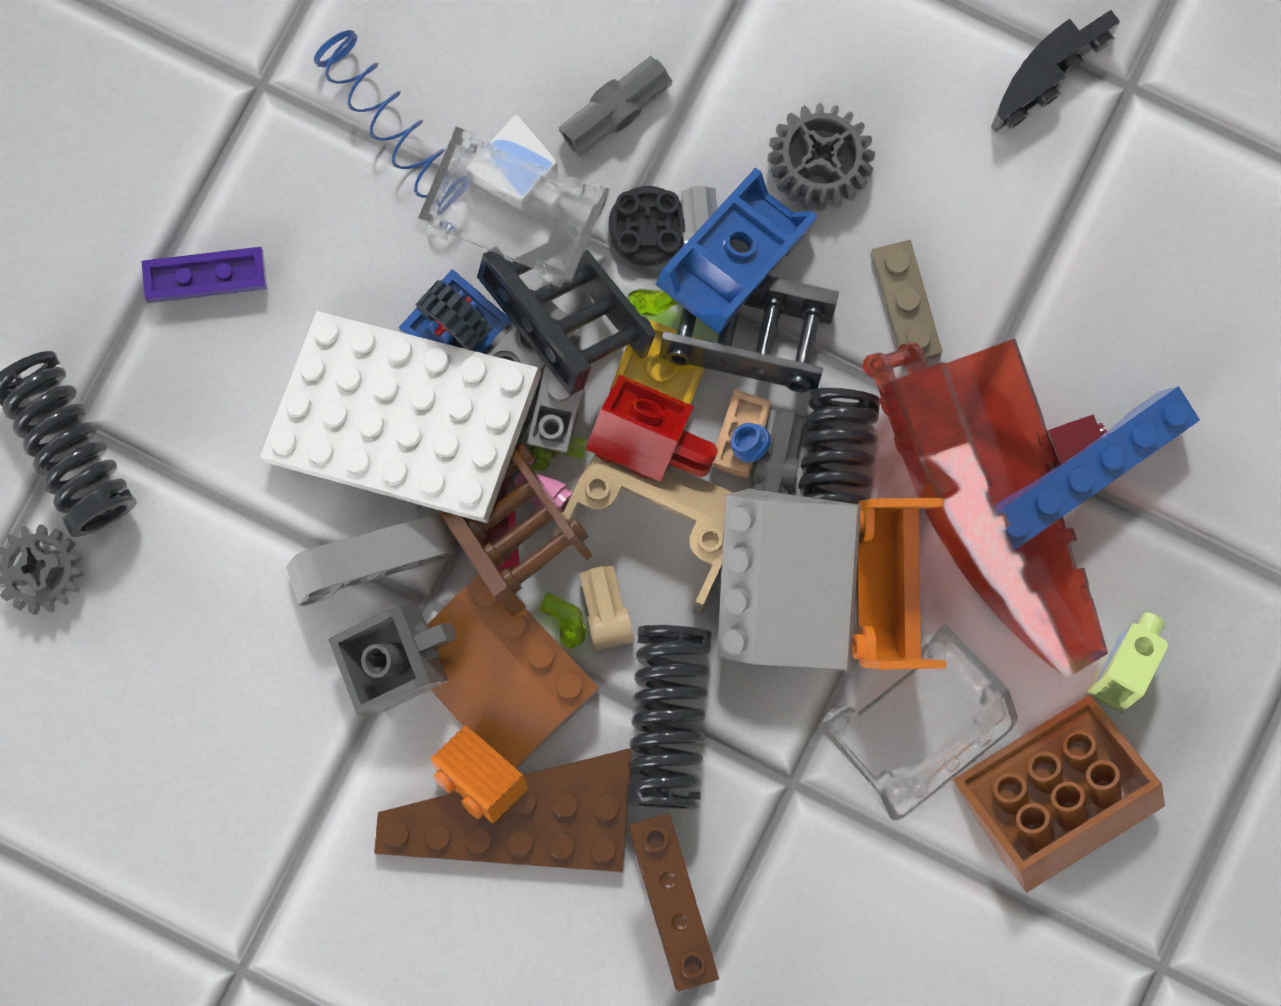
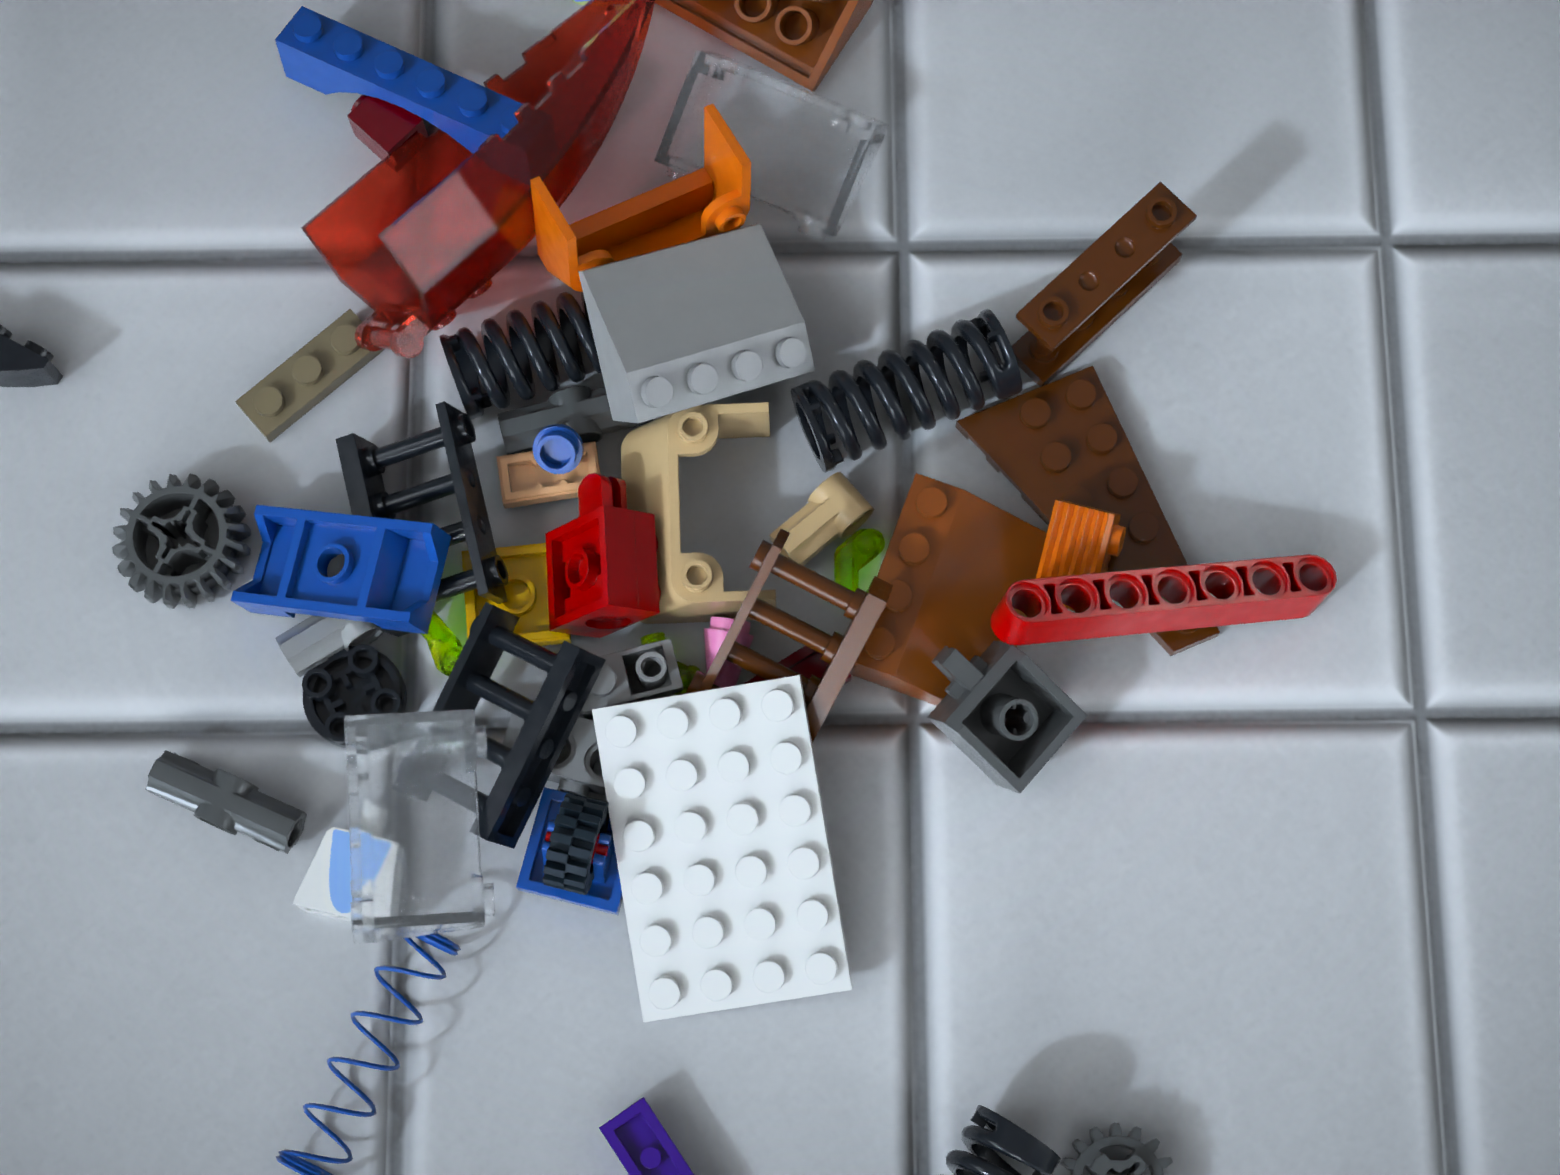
camera: 110 degrees left, 5 degrees down
light grey beam [286,514,456,606] -> none
none -> red beam [990,554,1337,646]

